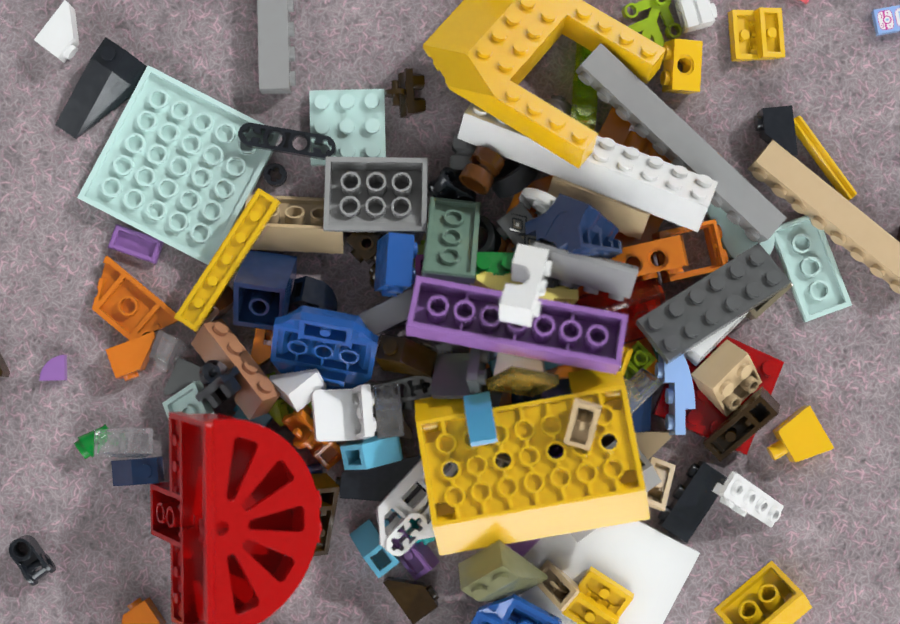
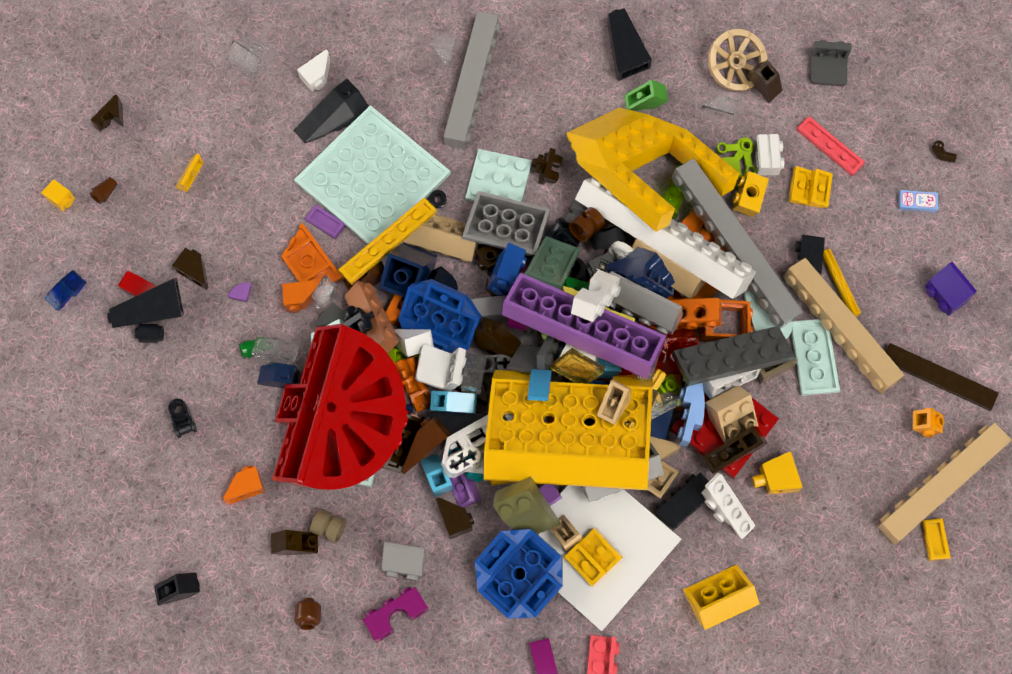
camera: 20 degrees right, 15 degrees down
black beam [238,123,337,160] -> none
none -> reddish brown slope [401,416,452,474]

